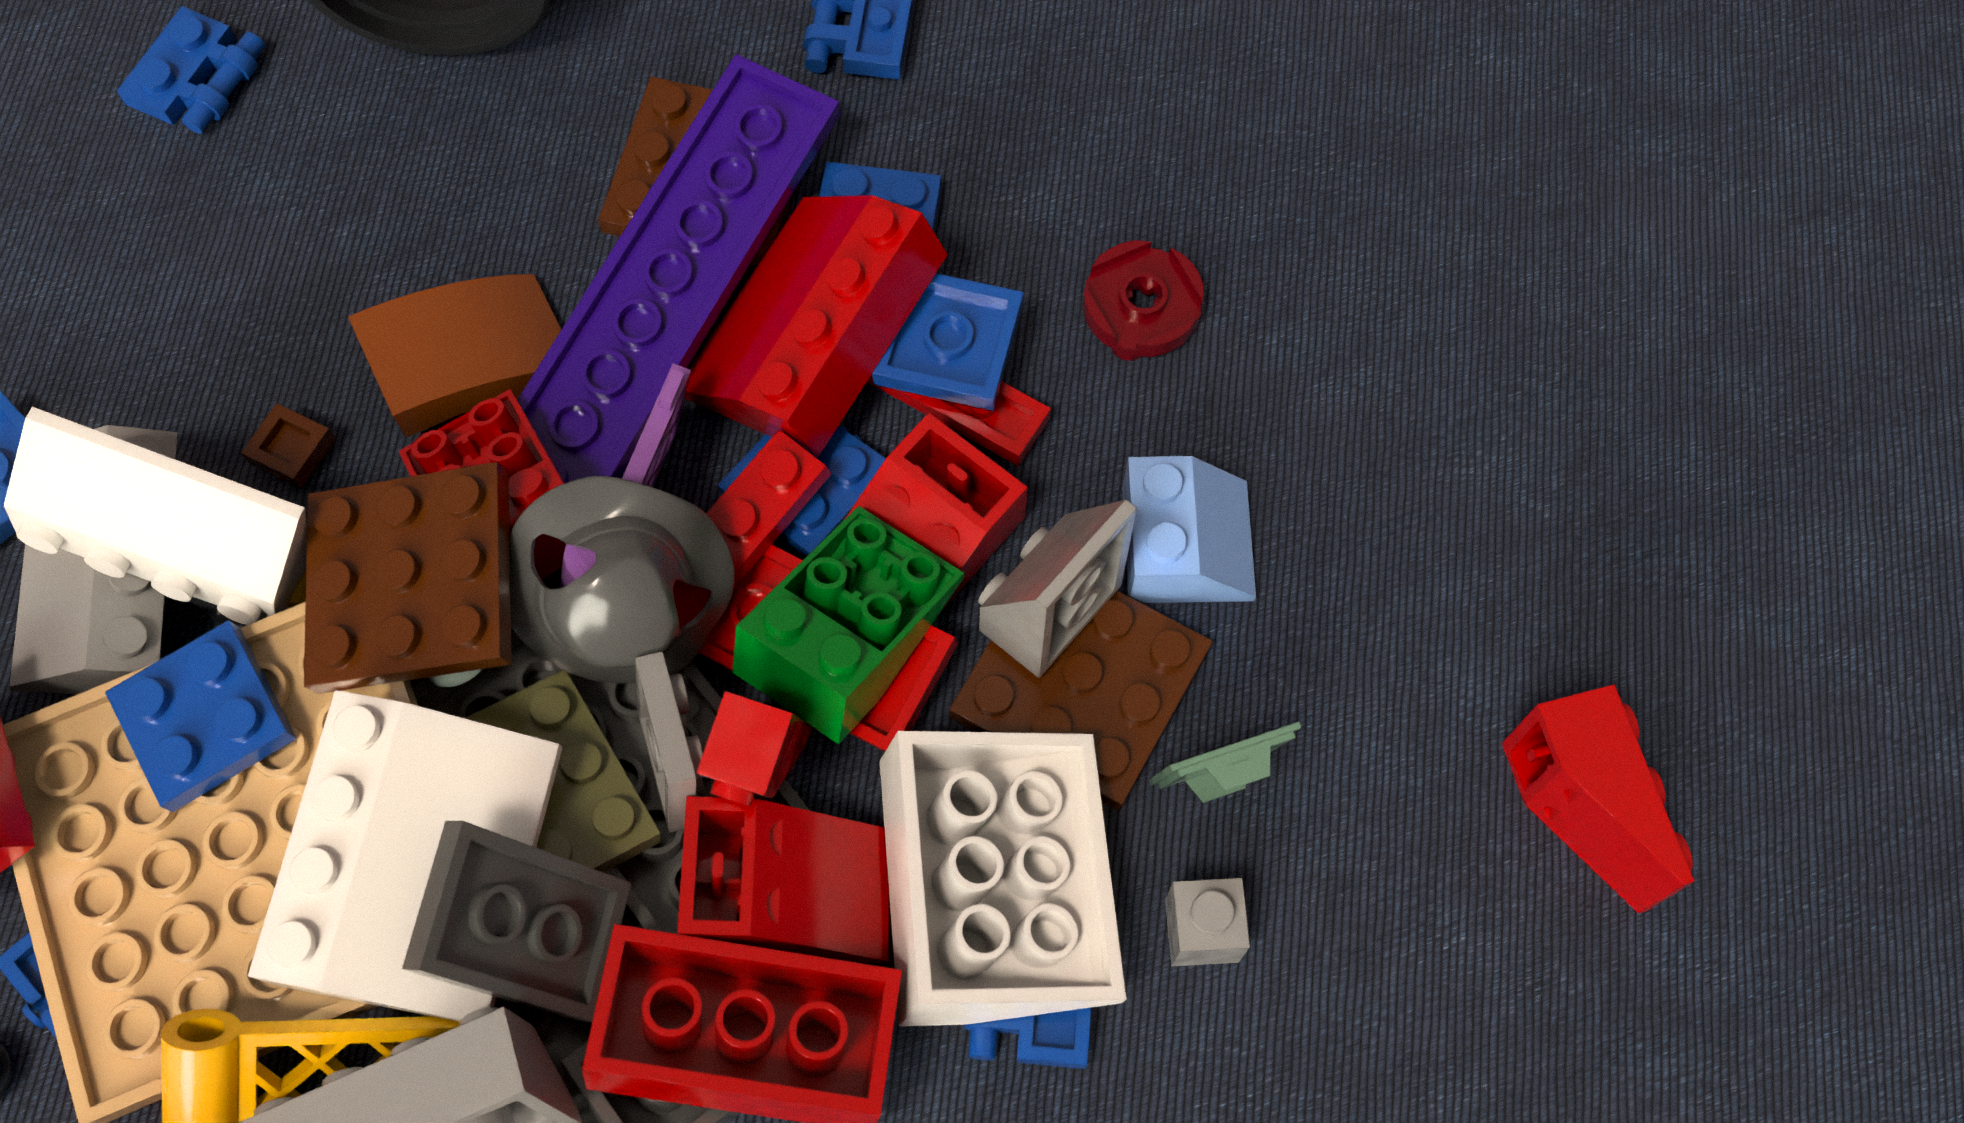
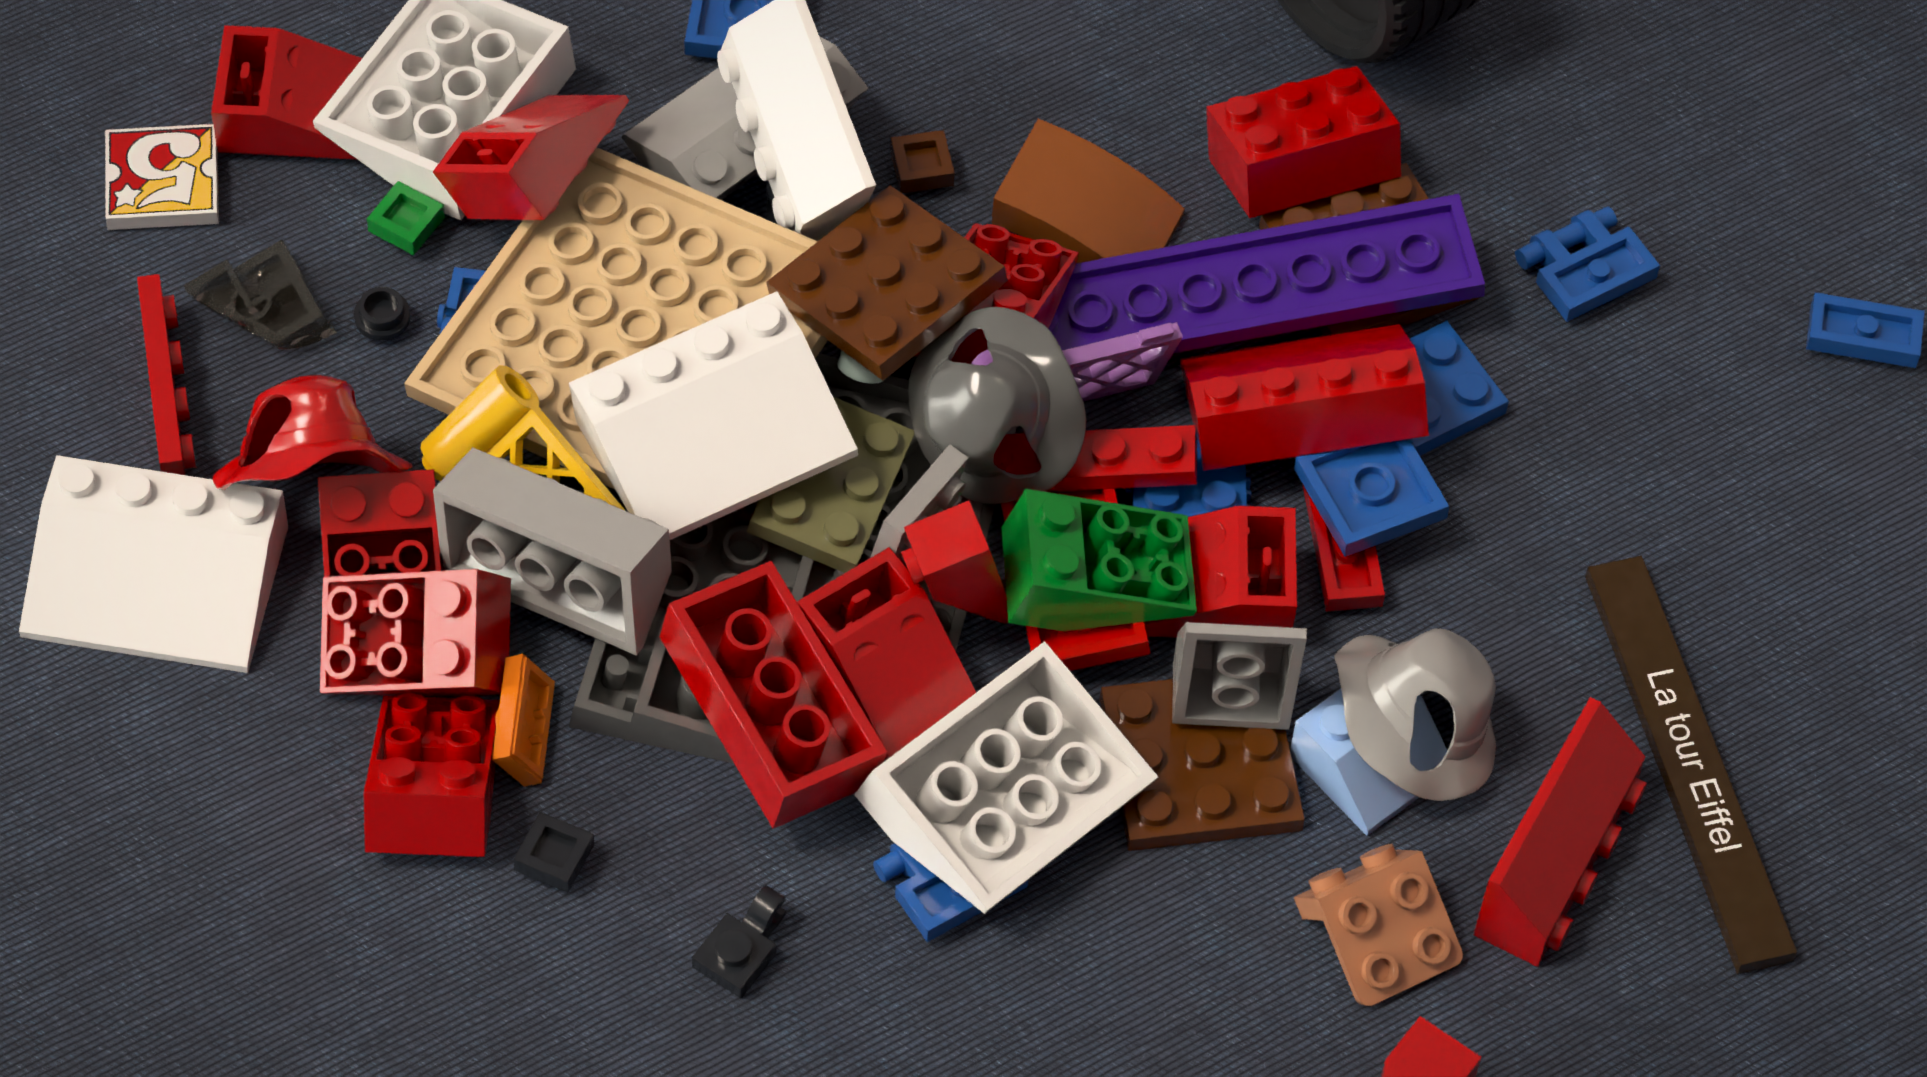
camera: 50 degrees right, 10 degrees down
blue plate [105,620,297,812] -> none
dark grey plate [402,821,631,1022] -> none
dark red plate [1083,240,1204,361] -> none
sand green piece [1149,722,1301,803] -> none
light grey brick [1165,878,1250,967] -> none
none -> red brick [1206,66,1401,218]
none -> nougat bracket [1293,844,1463,1006]
none -> light grey piece [1334,628,1496,801]
none -> red slope [1473,697,1647,967]
none -> dark brown tile [1585,556,1797,974]

